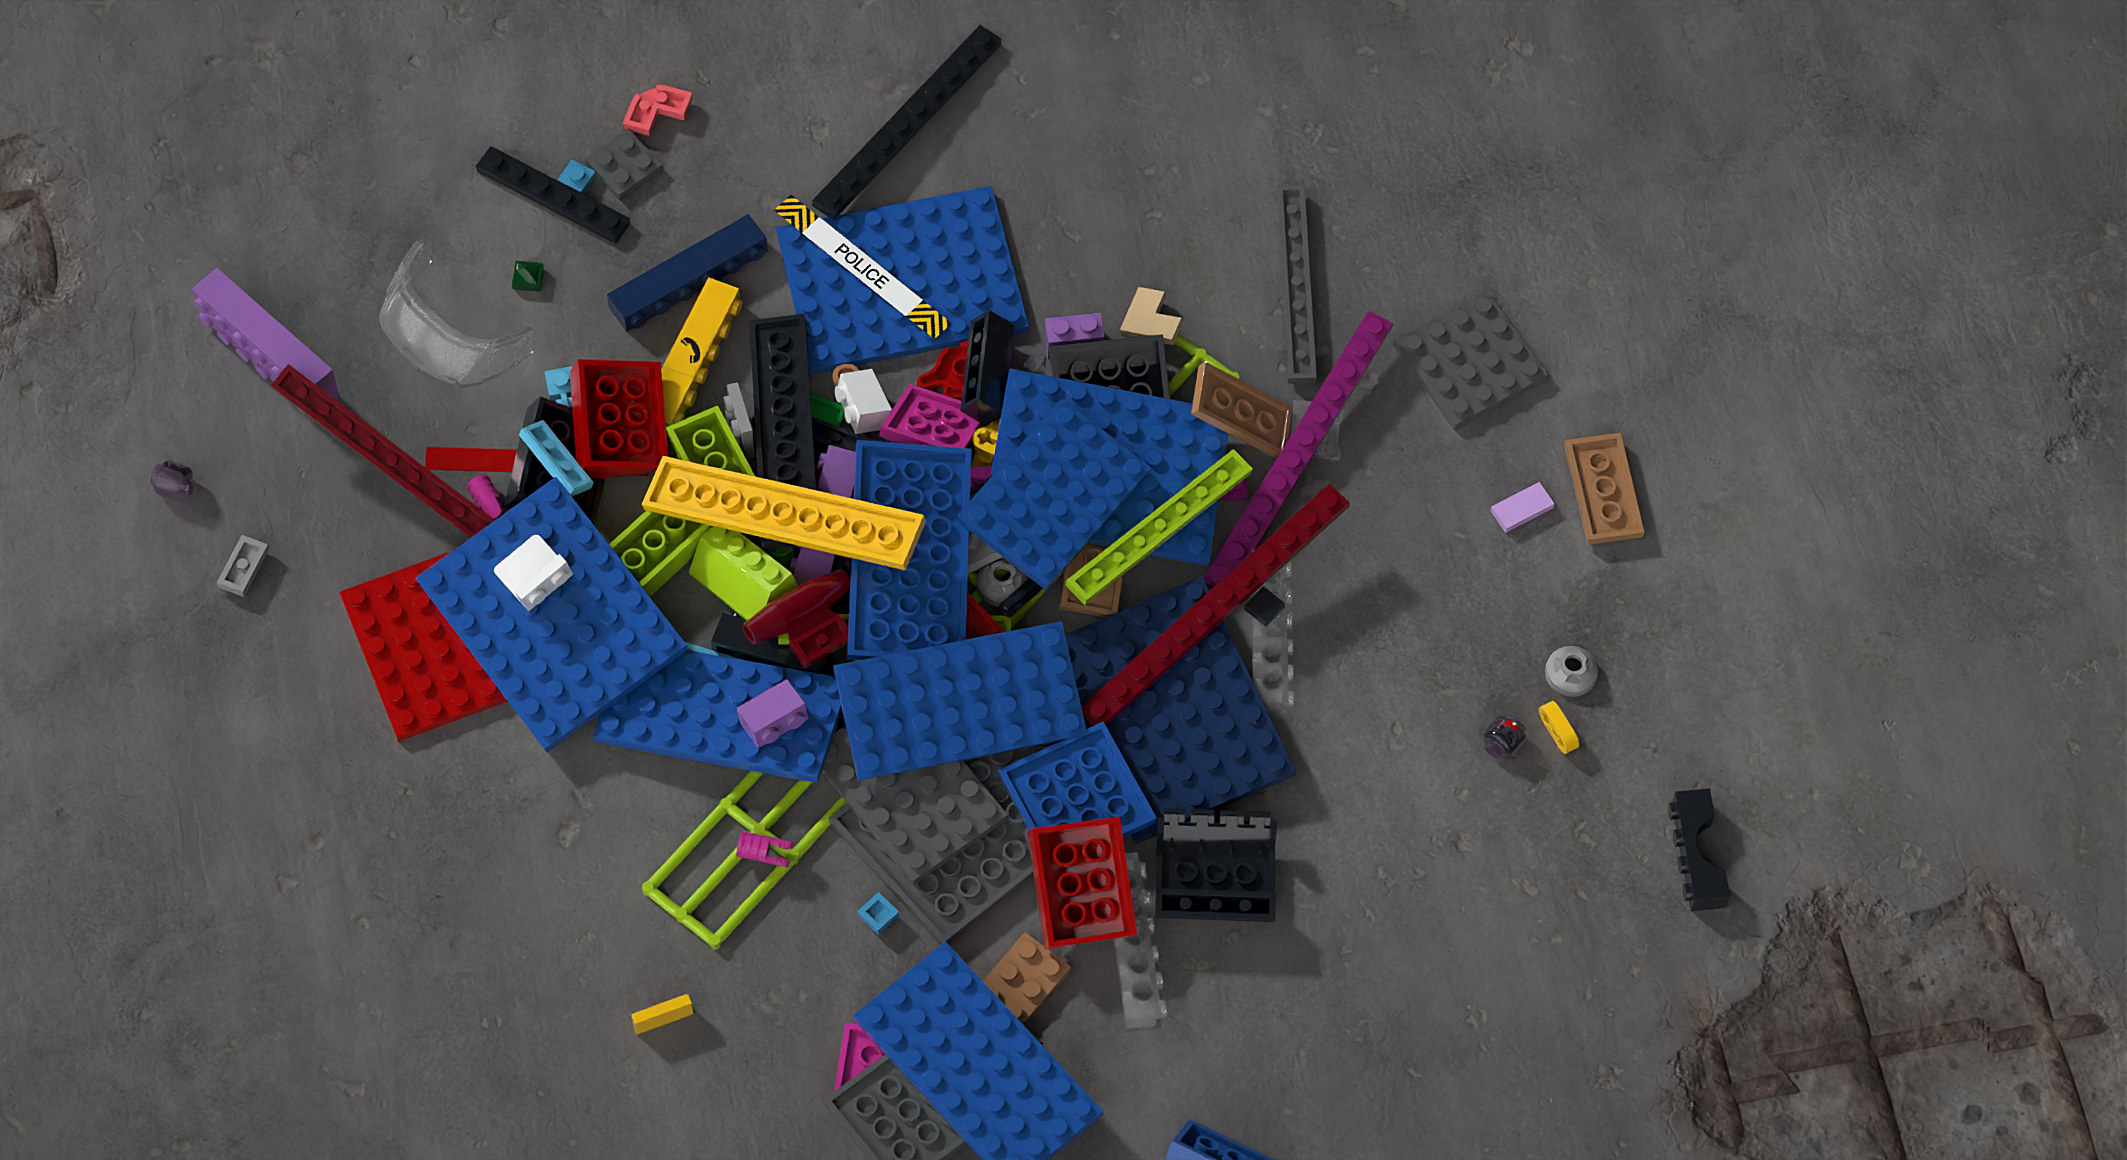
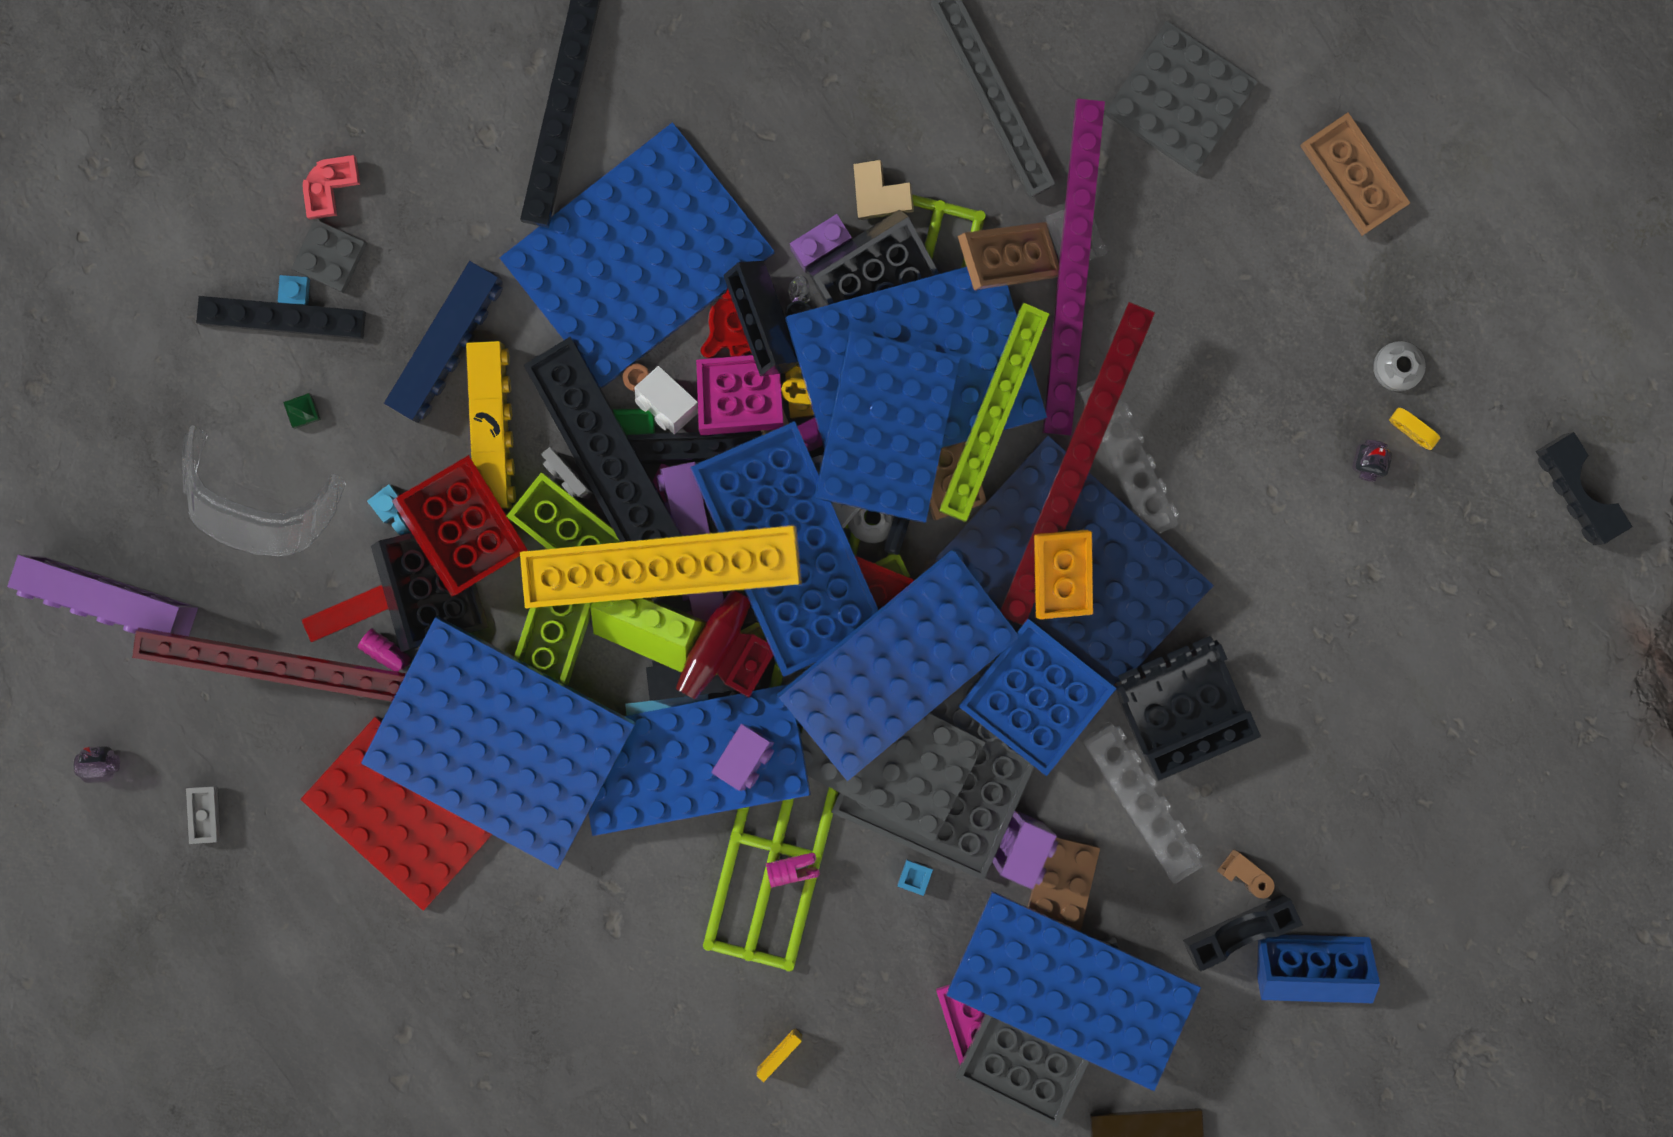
camera: 20 degrees left, 25 degrees up
white bracket [494,535,573,611] -> none
medium azure tile [519,420,594,497] -> none
sticker [774,195,951,339] -> none
red slope [1027,816,1137,950] -> none
black tile [1244,586,1285,627] -> none
lavender tile [1491,482,1555,533] -> none
none -> medium lavender brick [992,810,1058,890]
none -> light orange plate [1034,530,1093,619]
none -> black arch [1183,895,1303,972]
none -> medium nougat leg [1217,849,1275,899]

